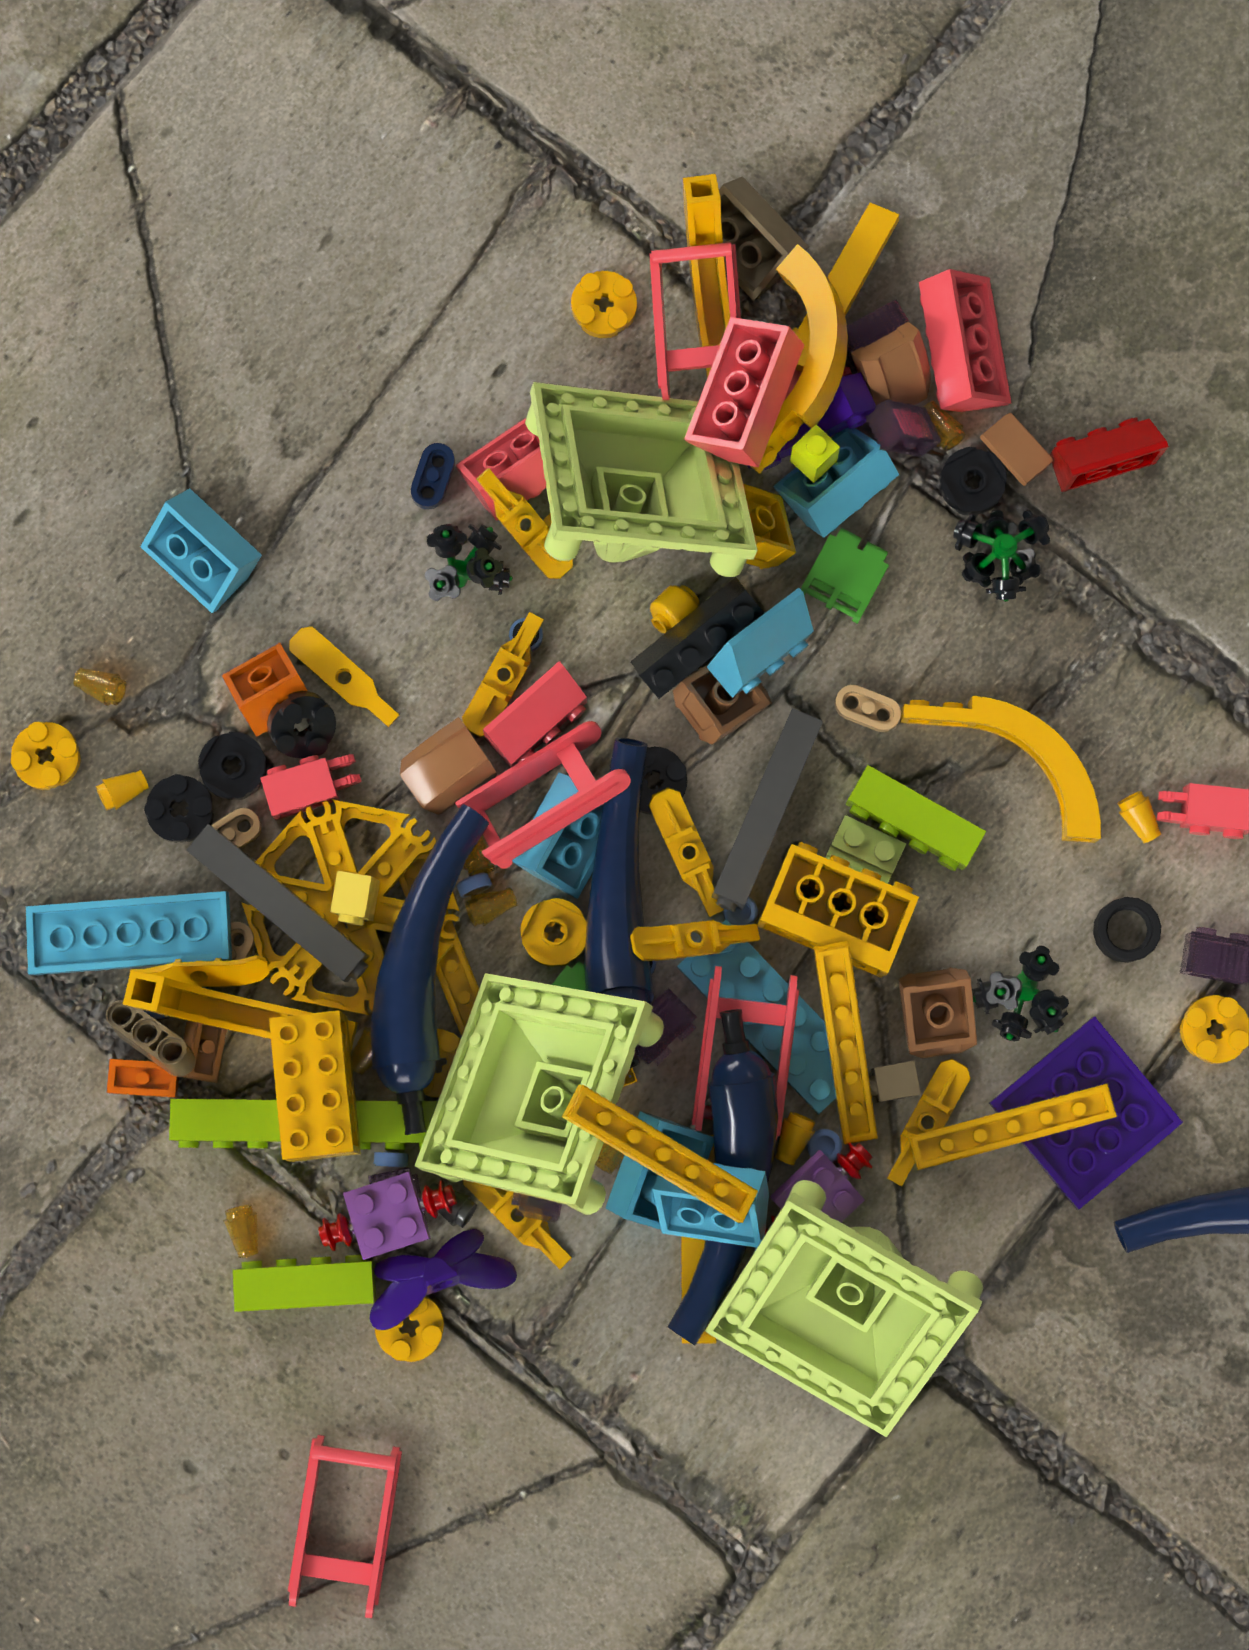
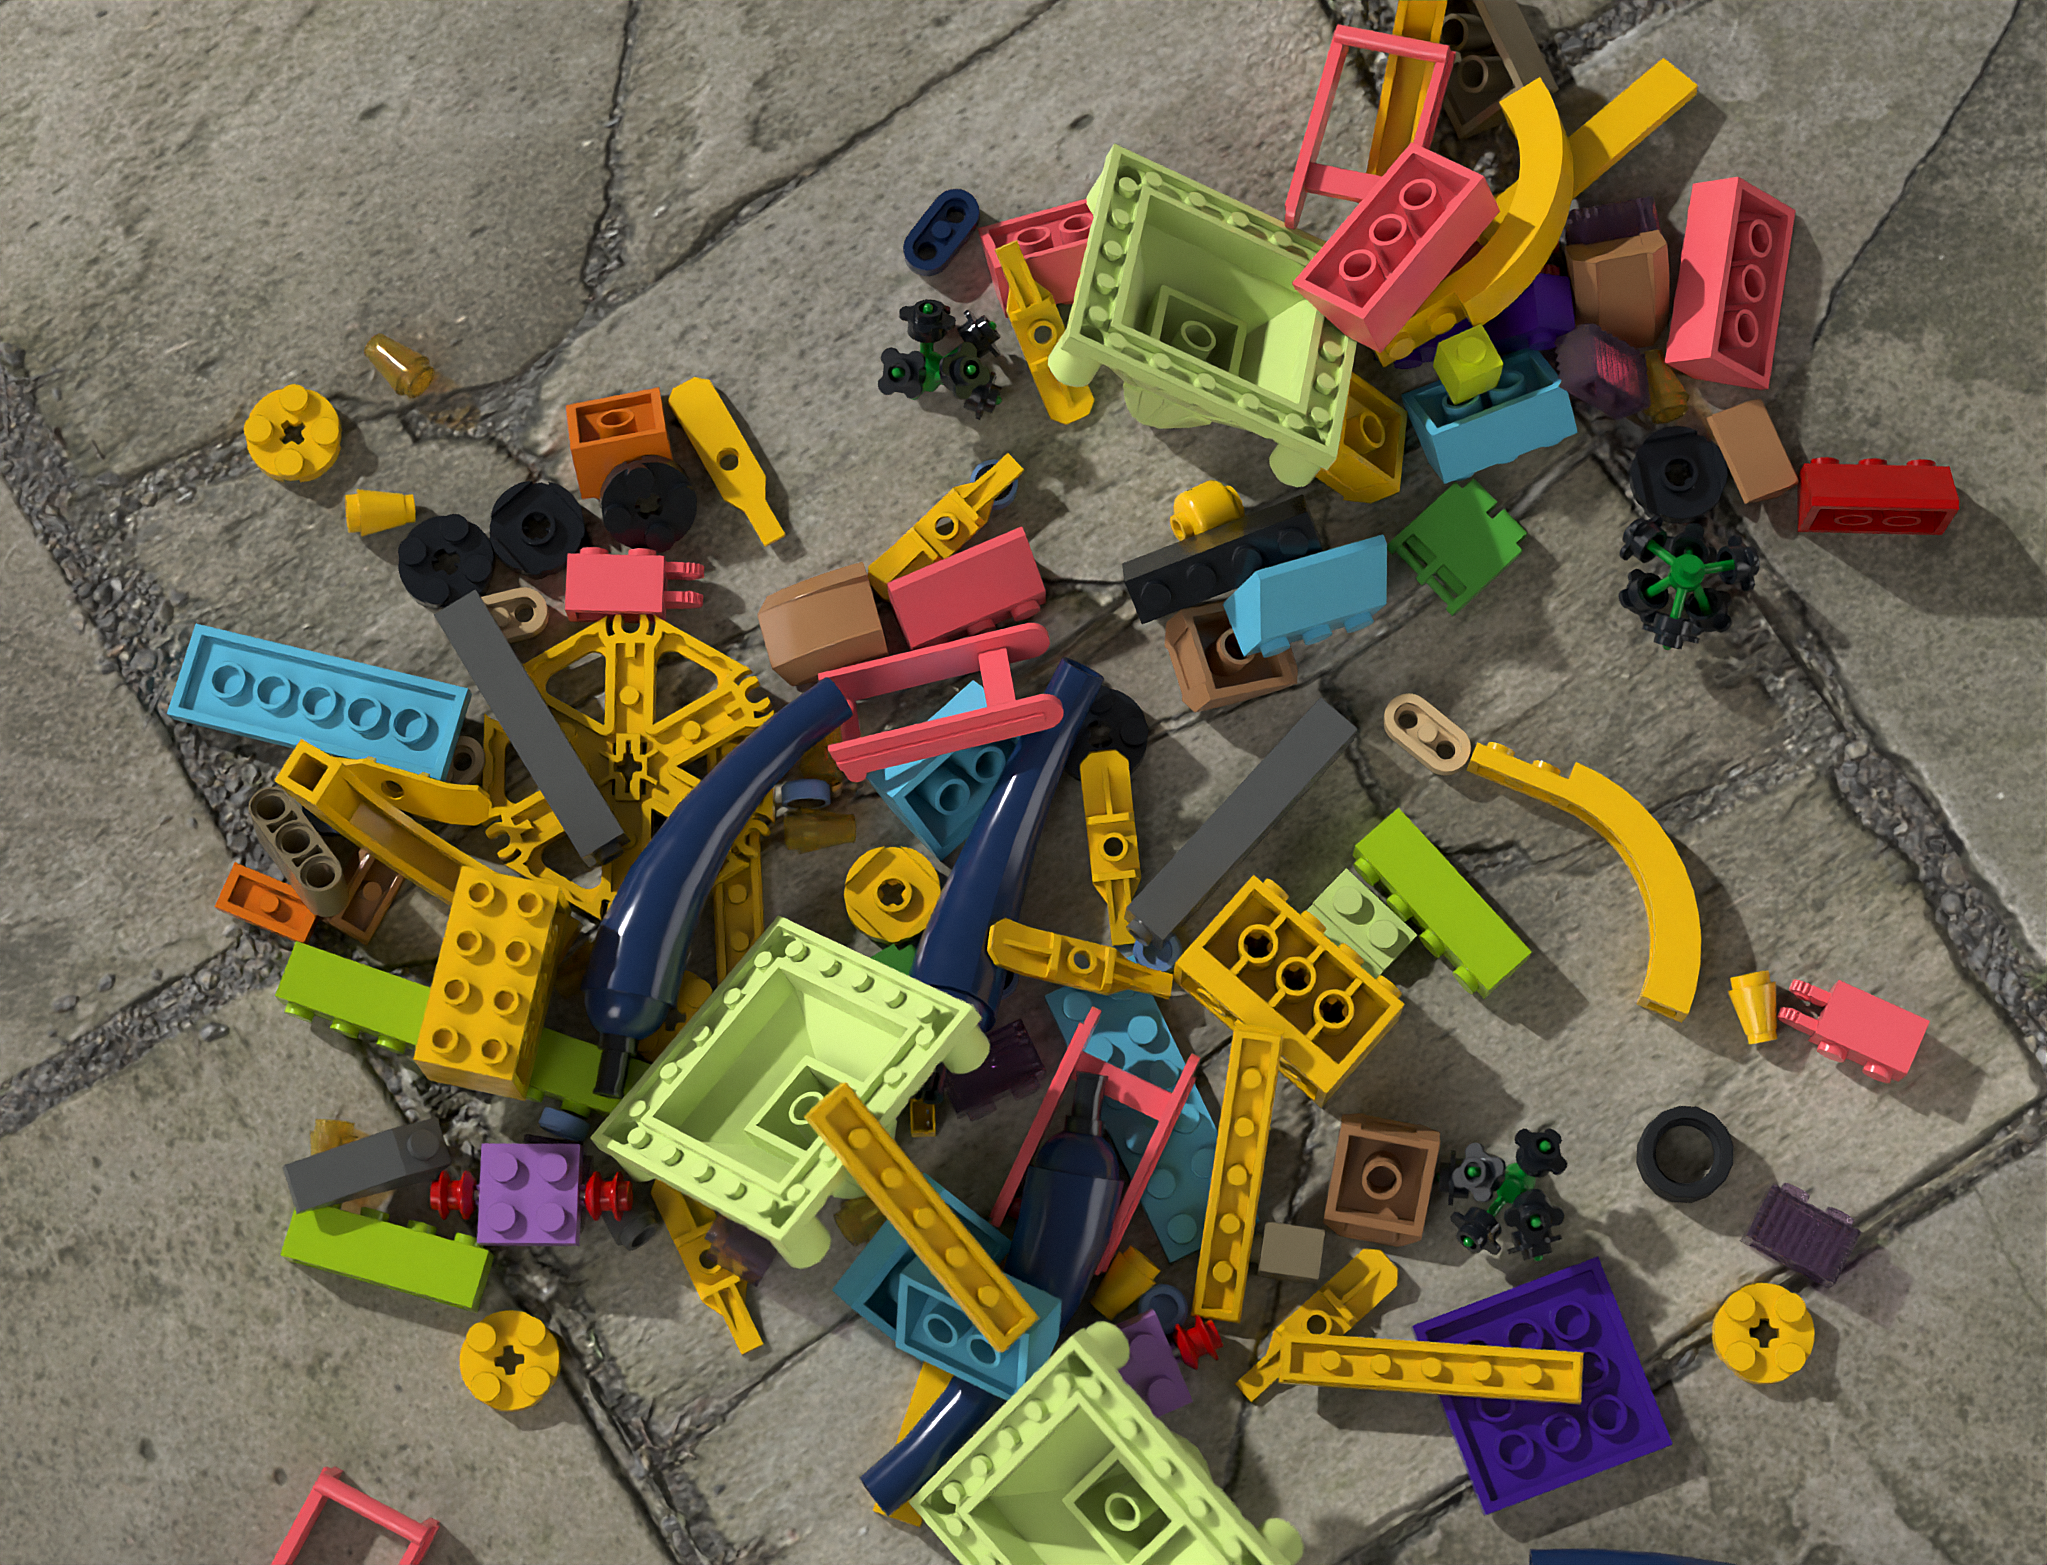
camera: 25 degrees right, 5 degrees down
medium azure slope [140,488,262,613] -> none
light yellow brick [330,871,380,926] -> none
dark purple piece [370,1229,517,1330] -> none
yellow plate [571,271,637,338] -> none
none -> dark grey slope [282,1117,452,1214]

